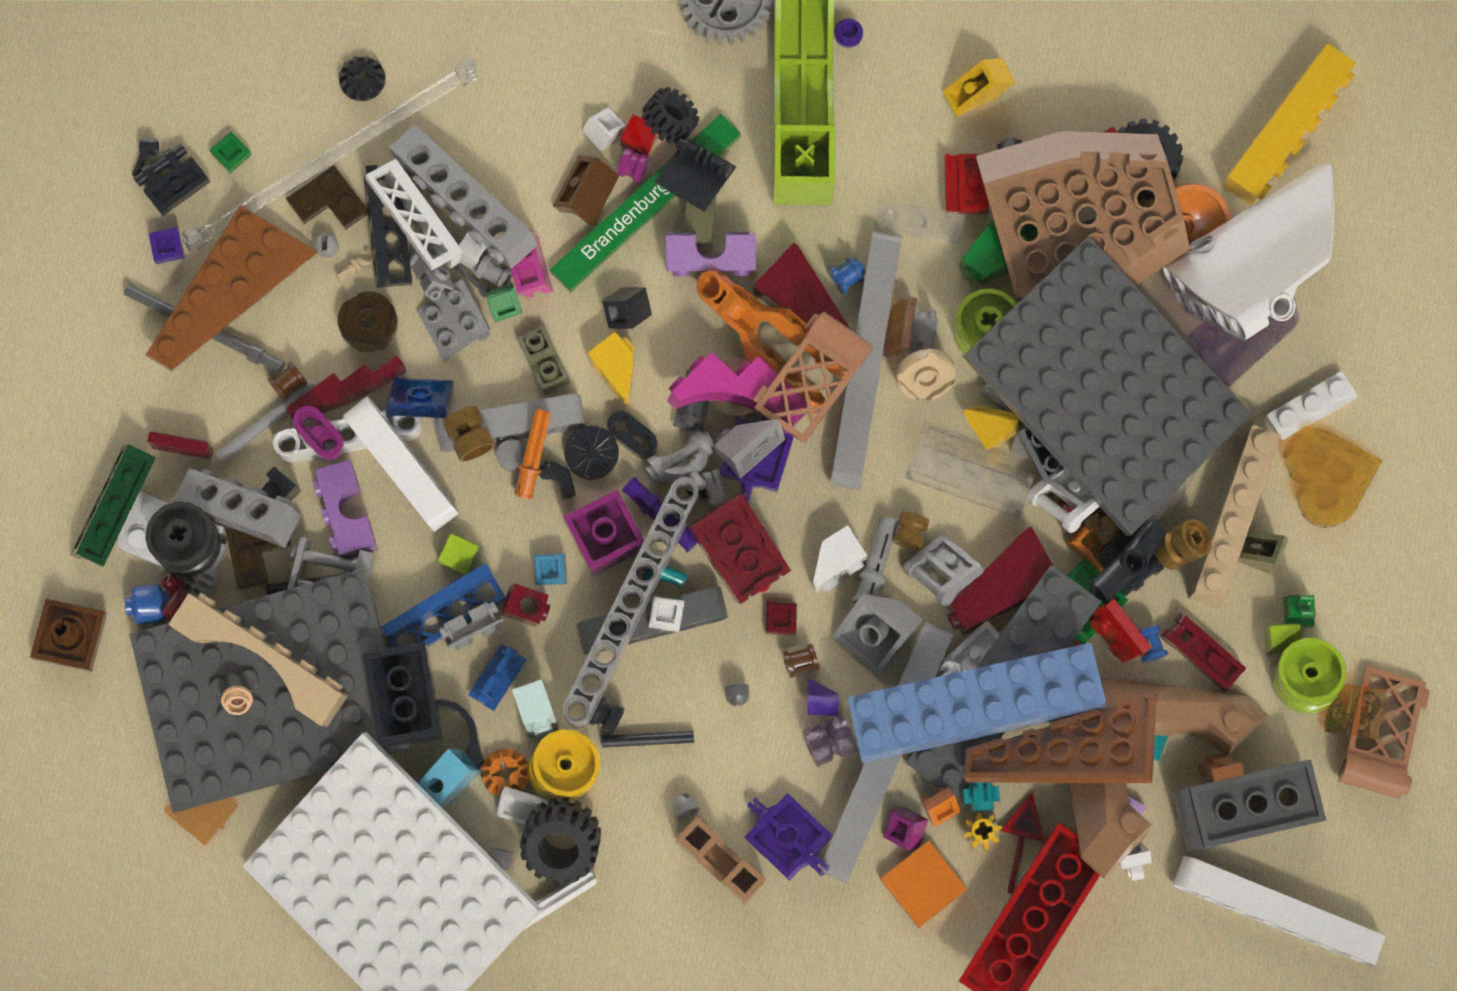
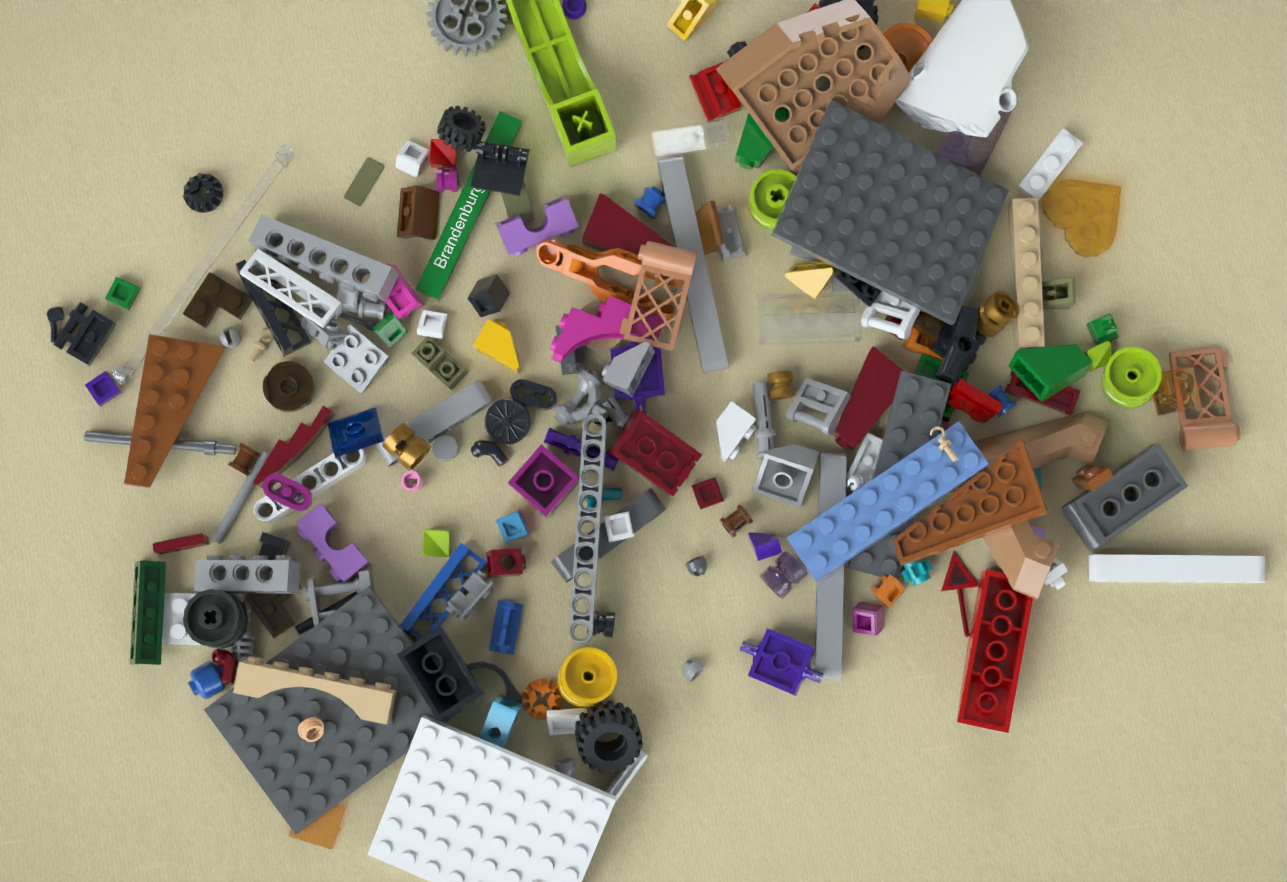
camera: 20 degrees left, 5 degrees up
reddish brown plate [30,599,107,672] -> none
white beam [343,396,459,532] -> none
light aqua arch [512,679,559,740] -> none
orange axle [514,409,551,499] -> none
black bar [602,731,694,748] -> none
medium nougat arch [676,816,767,905] -> none
orange tile [880,840,967,929] -> none
tan tile [896,349,957,401] -> none
yellow gear [963,812,1002,852] -> none
none -> olive sticker [344,157,384,206]
none -> bright pink hinge [401,470,424,491]
none -> white tile [417,310,447,339]
none -> tan hand [930,427,959,462]
none -> green slope [1008,344,1092,402]

